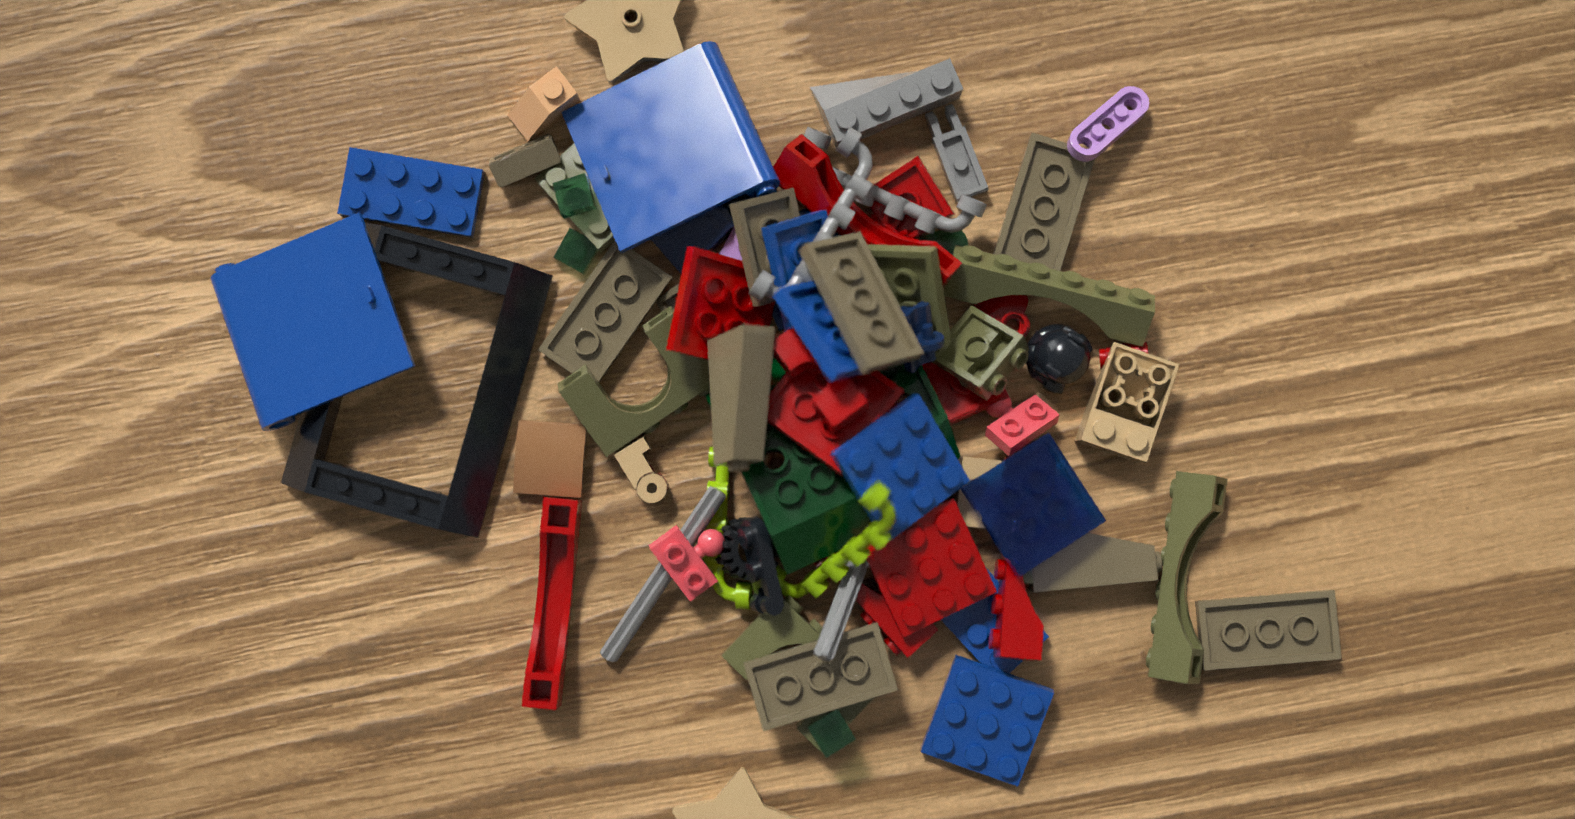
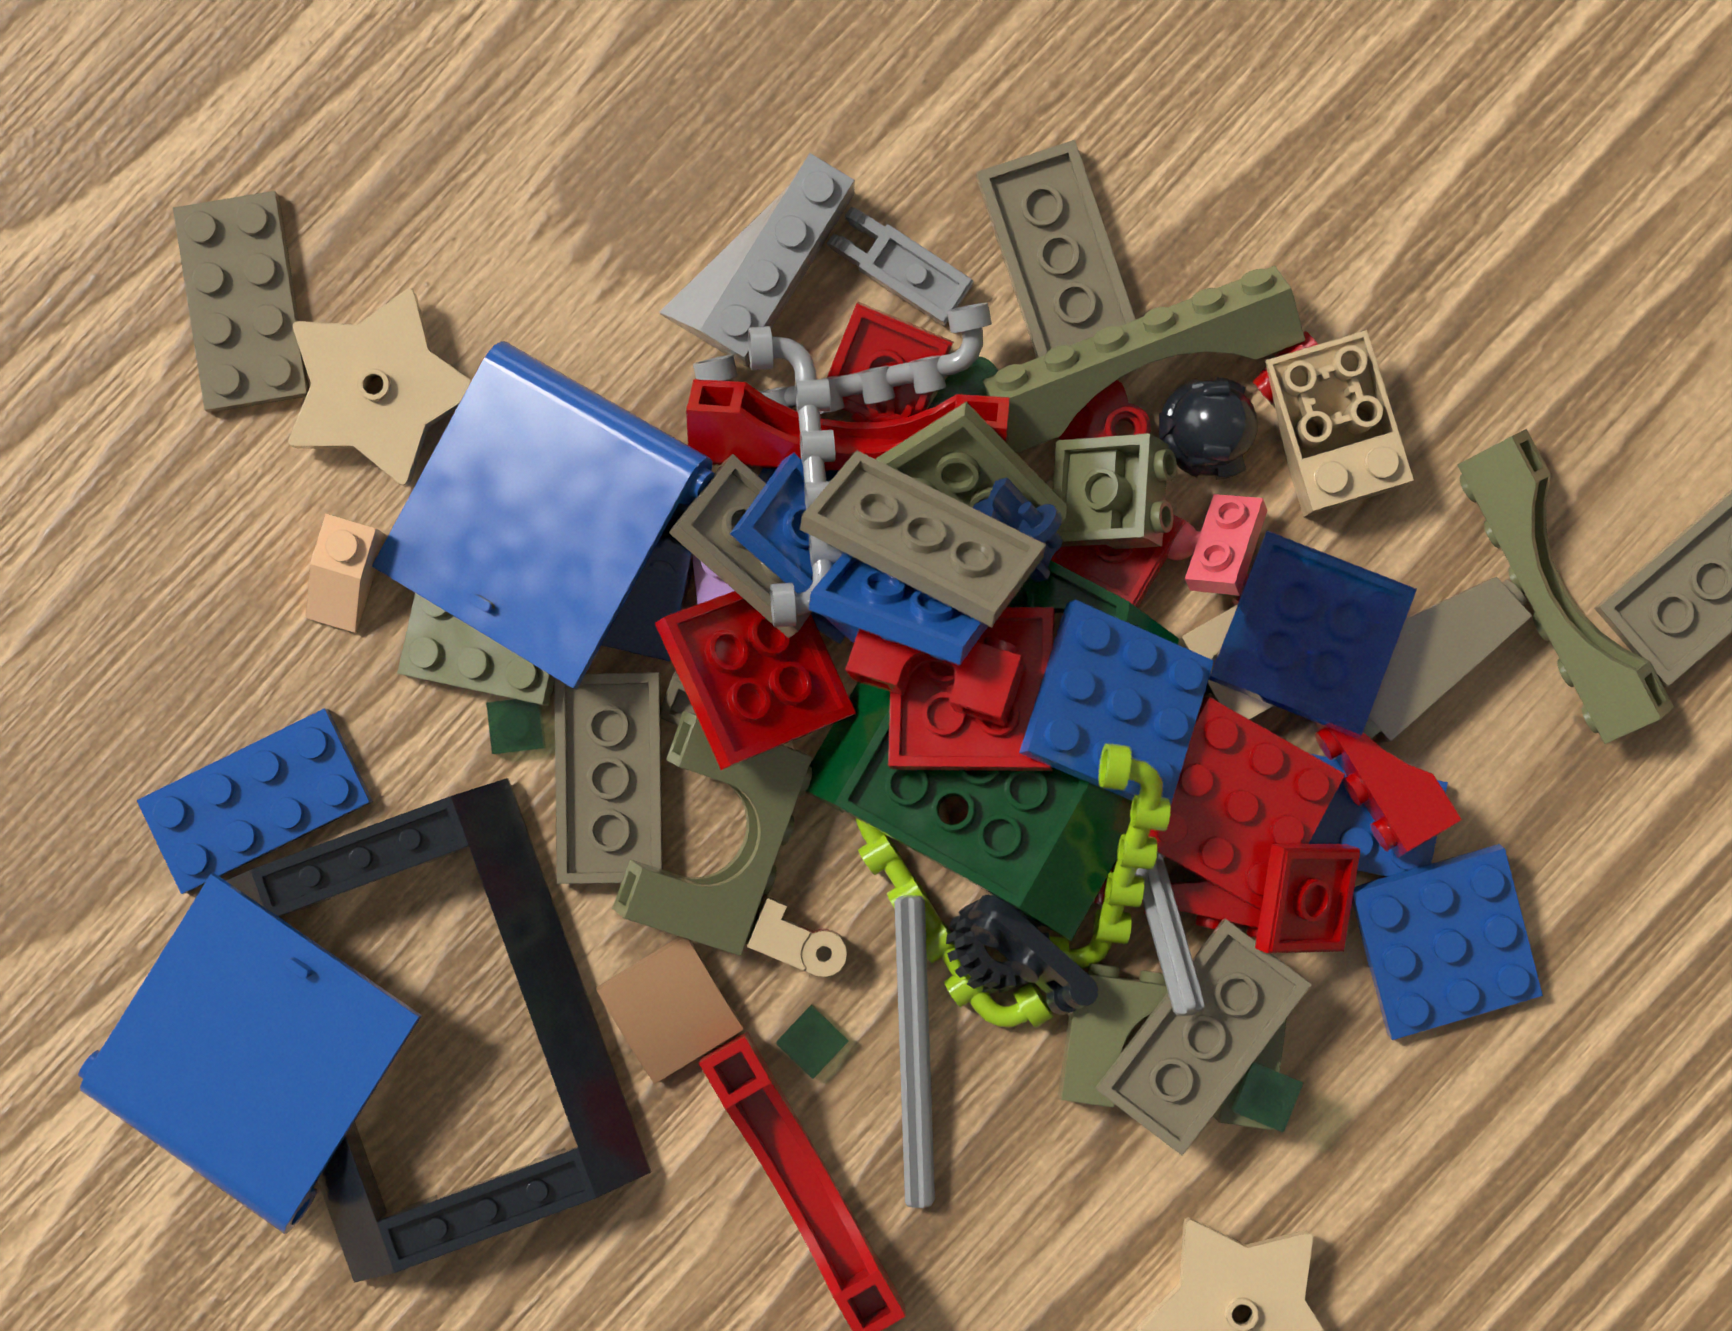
camera: 30 degrees left, 0 degrees up
dark tan slope [489,133,561,187] -> none
clear green plate [553,173,597,219] -> none
coral plate [648,525,725,602] -> none
dark tan slope [707,324,775,472] -> none
lavender plate [1067,86,1149,162] -> none
none -> clear green tile [775,1004,849,1079]
none -> red plate [1255,844,1361,953]

